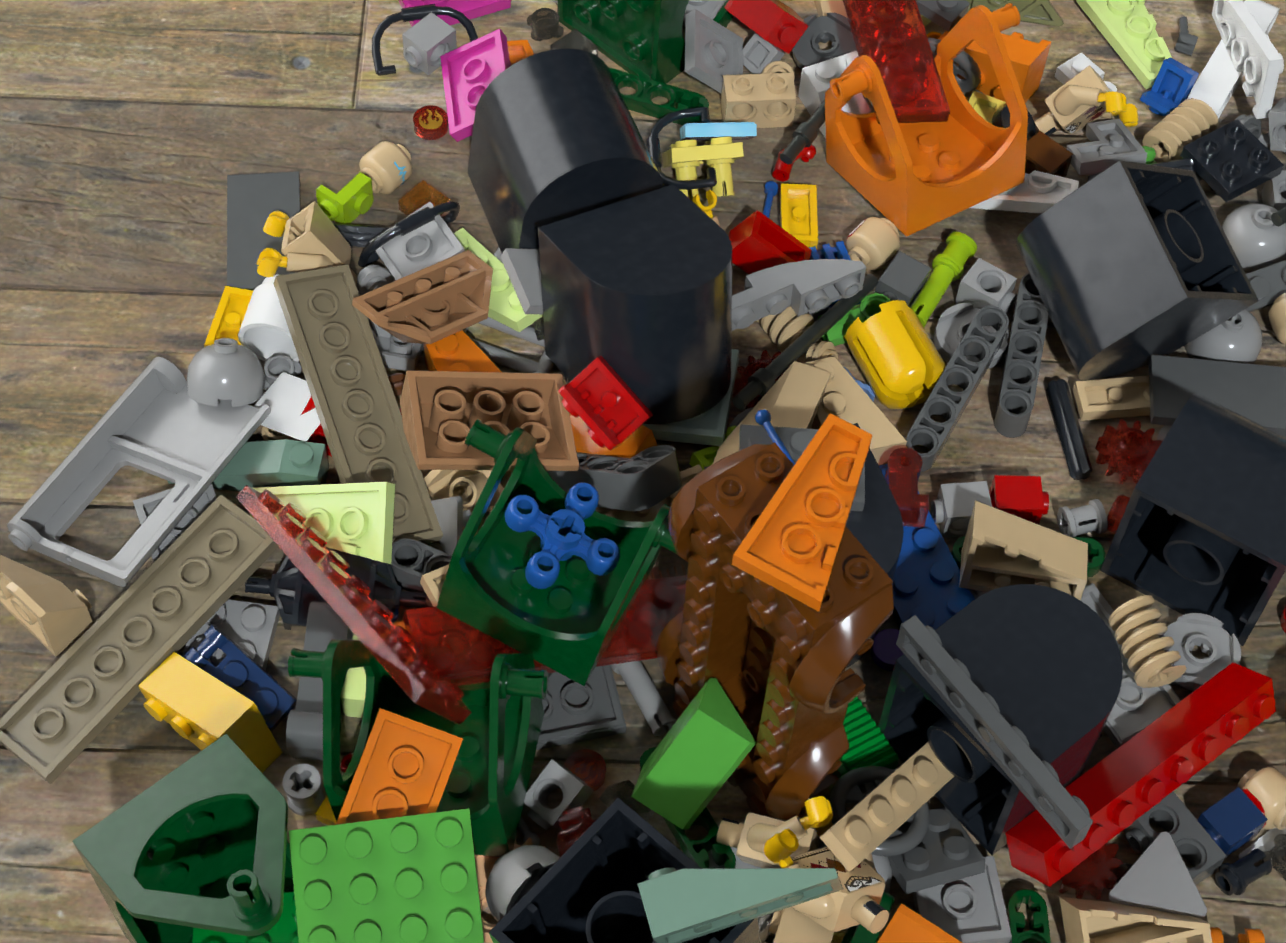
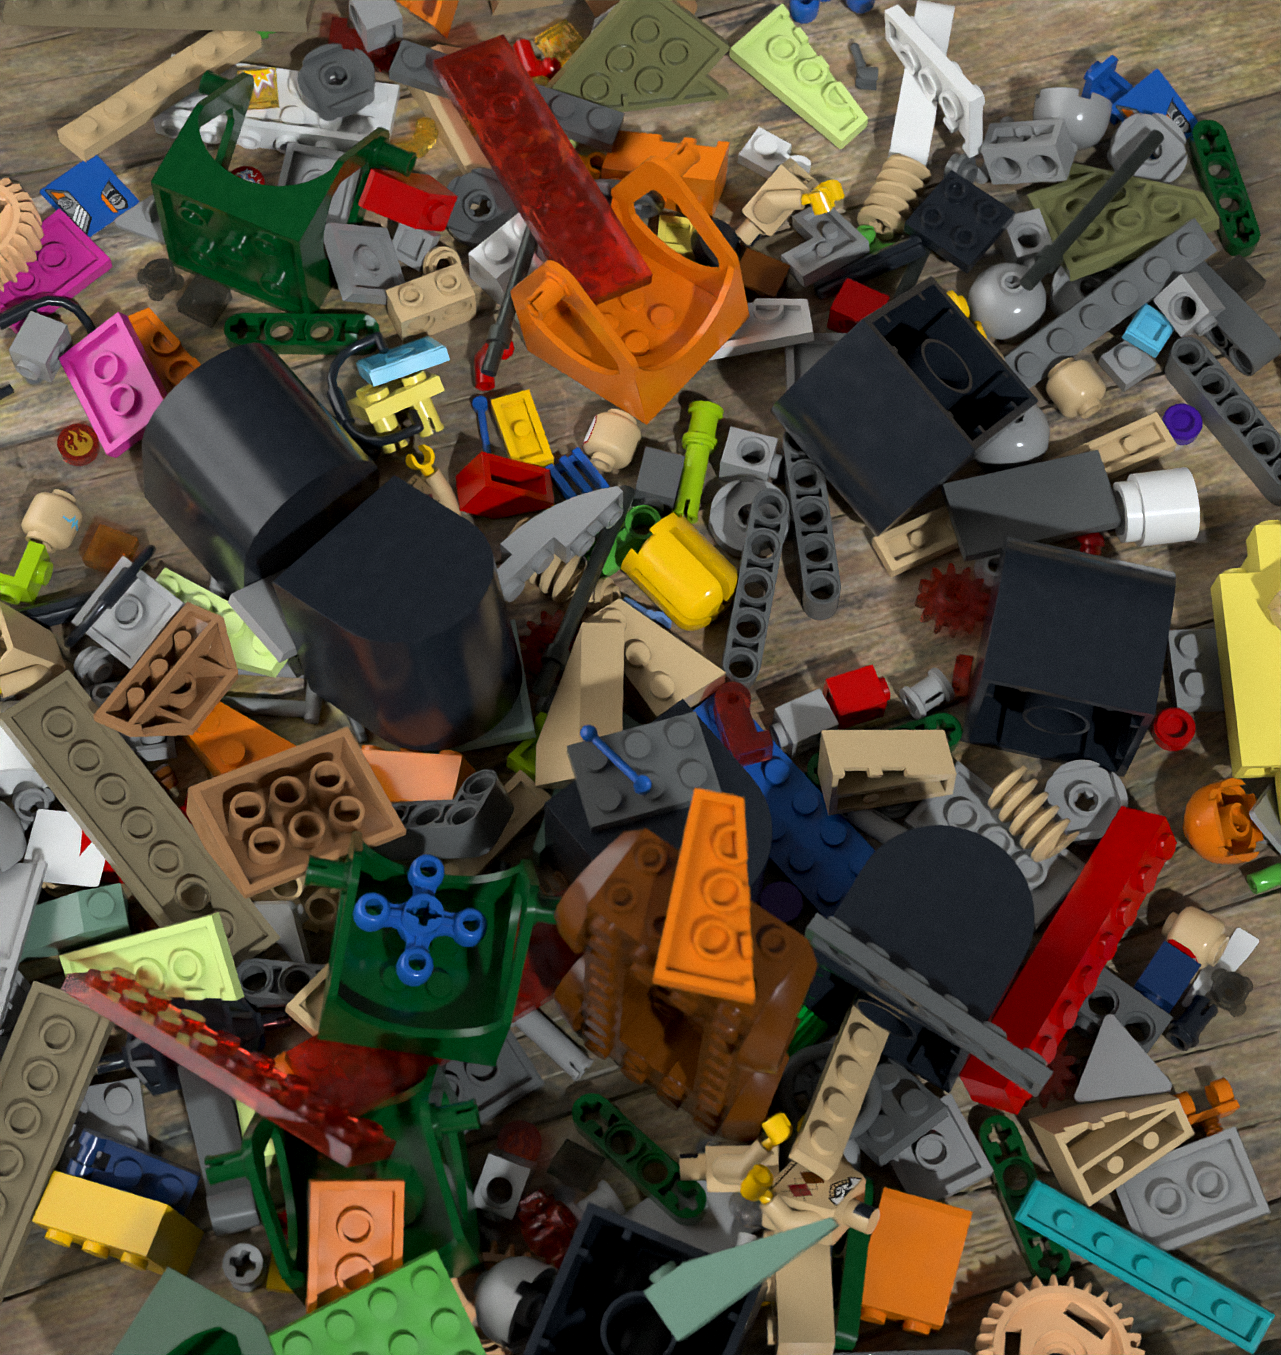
camera: 20 degrees left, 10 degrees up
red bracket [558,356,653,451] -> none
bright green slope [631,678,756,829] -> none
black axle [1046,379,1093,480] -> none
blue bracket [1140,58,1199,116] -> none

